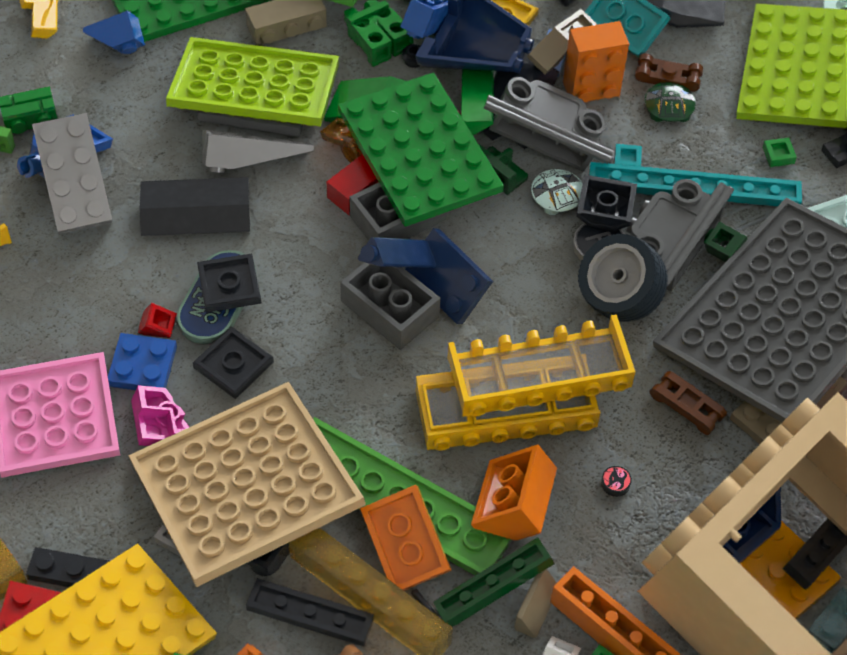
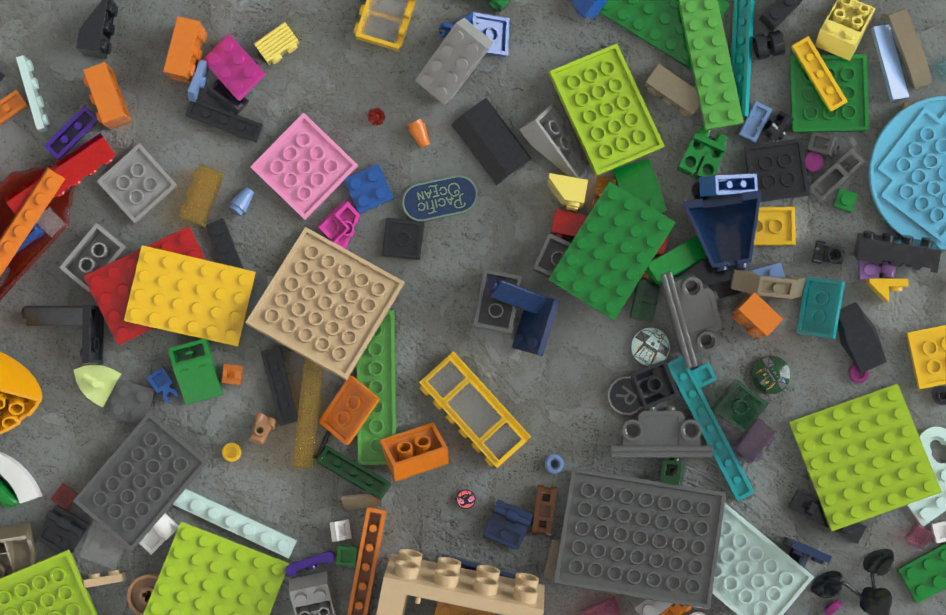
camera: 65 degrees right, 30 degrees up
red slope [138,303,177,338] -> none
black plate [197,253,262,313] -> none
window [447,315,635,416] -> none
wheel [578,234,668,322] -> none
reddish brown plate [635,53,703,92] -> none
green plate [762,137,797,167] -> none
none -> medium blue cone [228,187,254,216]
none -> clear red plate [368,108,385,126]
none -> orange cone [408,119,430,148]
none -> dark blue plate [483,499,533,550]
none -> medium blue plate [545,454,564,474]
none -> light yellow slope [547,173,588,212]
none -> clear green slope [711,379,768,434]
none -> clear purple slope [732,418,775,463]
none -> magenta tile [848,364,869,383]

